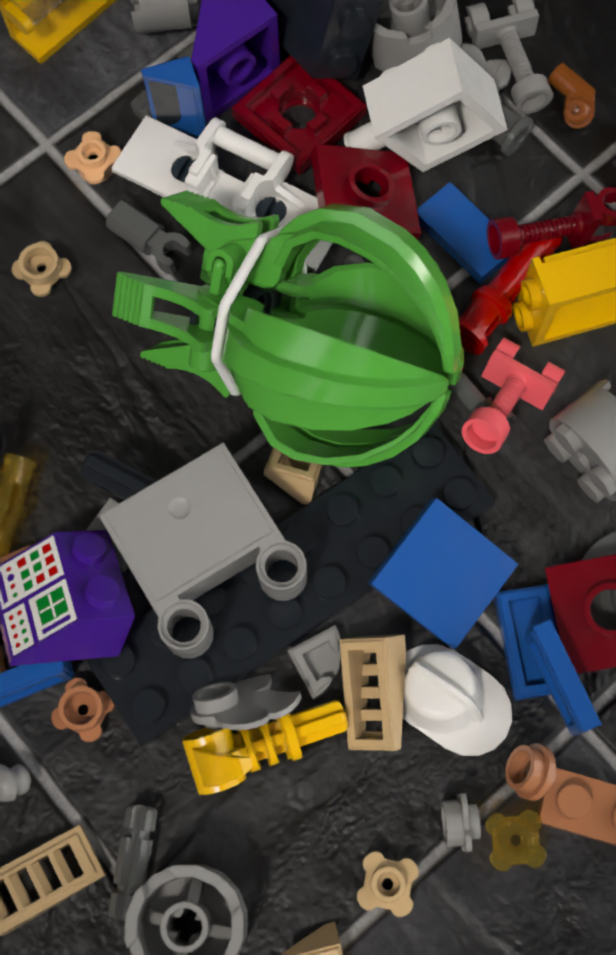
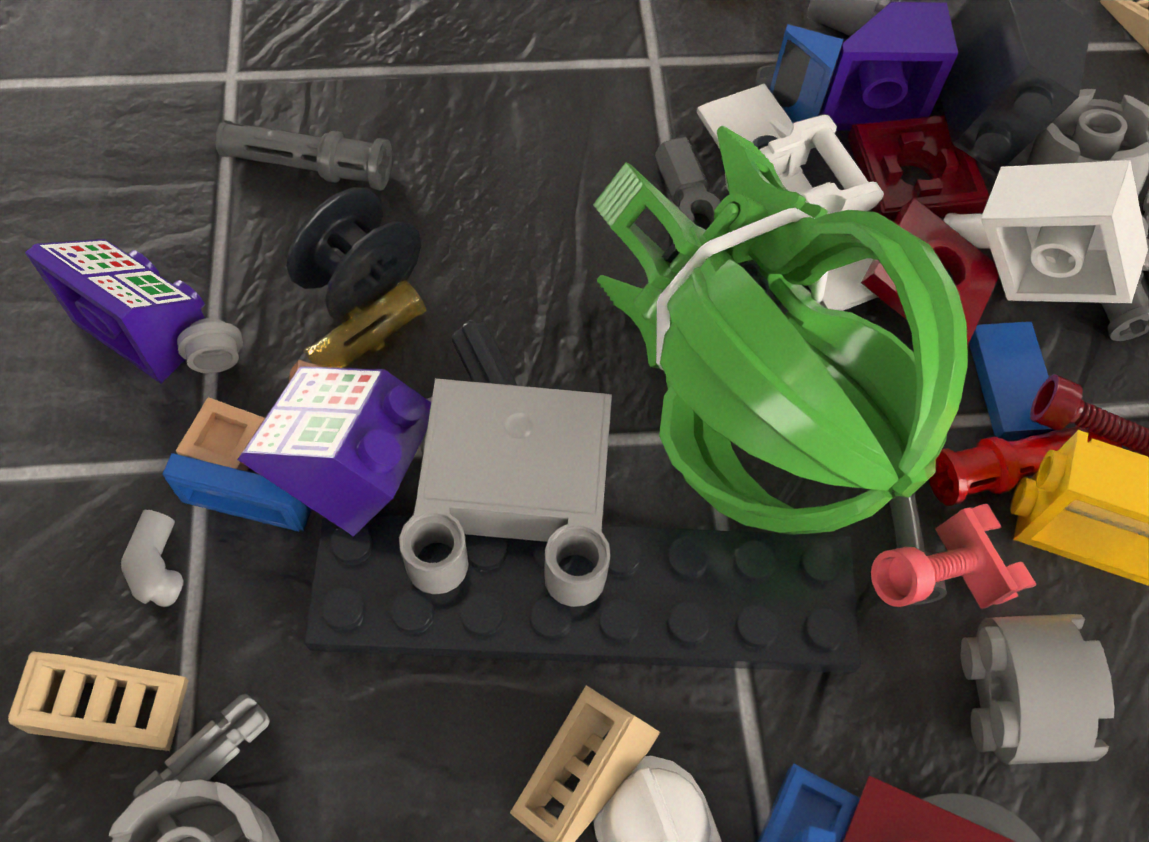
camera: 30 degrees right, 10 degrees down
tan plate [12,241,72,297] -> none
nougat plate [51,678,115,742] -> none
light nougat plate [64,131,121,184] -> none
yellow piece [182,700,348,795] -> none
light grey plate [190,674,302,730] -> none
tan slope [264,448,323,505] -> none
light grey tile [288,625,341,701] -> none
blue tile [367,498,518,650] -> none

